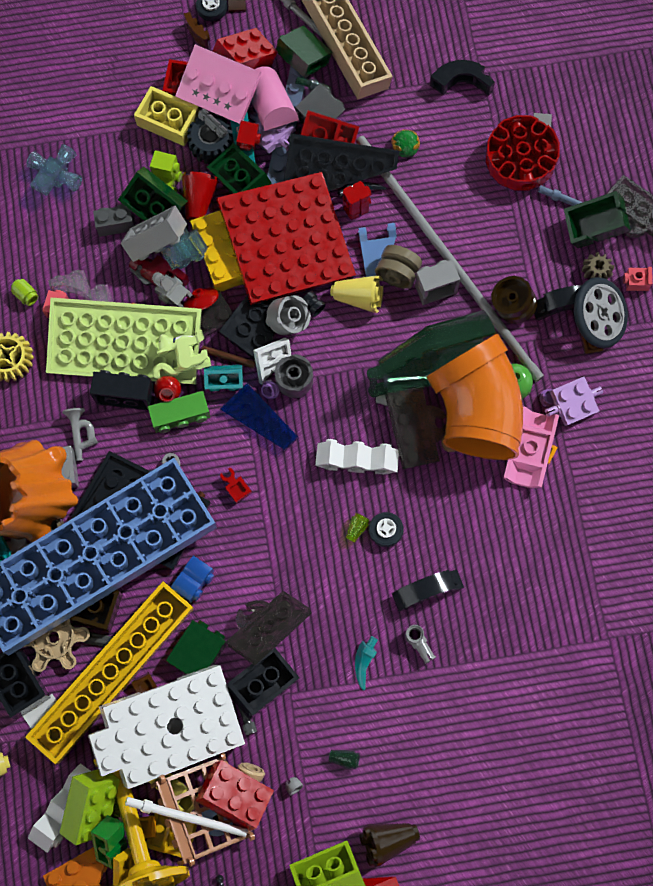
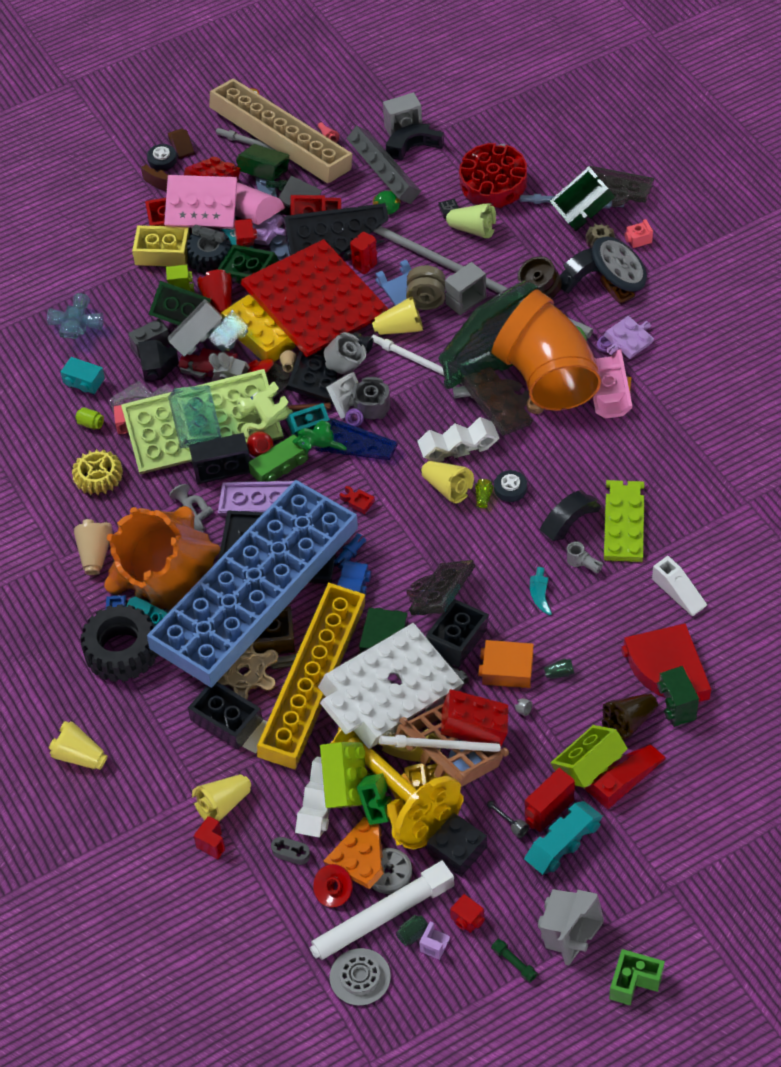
camera: 20 degrees left, 20 degrees down
none -> teal brick [60,357,105,394]
none -> black slope [138,340,179,382]
none -> clear light blue brick [168,385,222,449]
none -> lavender tile [218,481,294,517]
none -> dark grey beam [271,837,310,865]
none -> tan cone [280,350,297,373]
none -> green animal [292,420,347,454]
none -> coral cone [318,122,339,143]
none -> blue pin [334,533,366,569]
none -> dark grey brick [346,125,421,204]
none -> white bar [372,335,466,385]
none -> light grey brick [383,92,422,136]
none -> light yellow cone [421,461,474,503]
none -> black tile [438,199,459,218]
none -> yellowish green cone [446,203,496,238]
none -> orange brick [478,640,534,688]
none -> lime hinge [604,480,644,562]
none -> red brick [621,623,711,702]
none -> white slope [652,556,707,617]
none -> dark green brick [657,666,699,727]

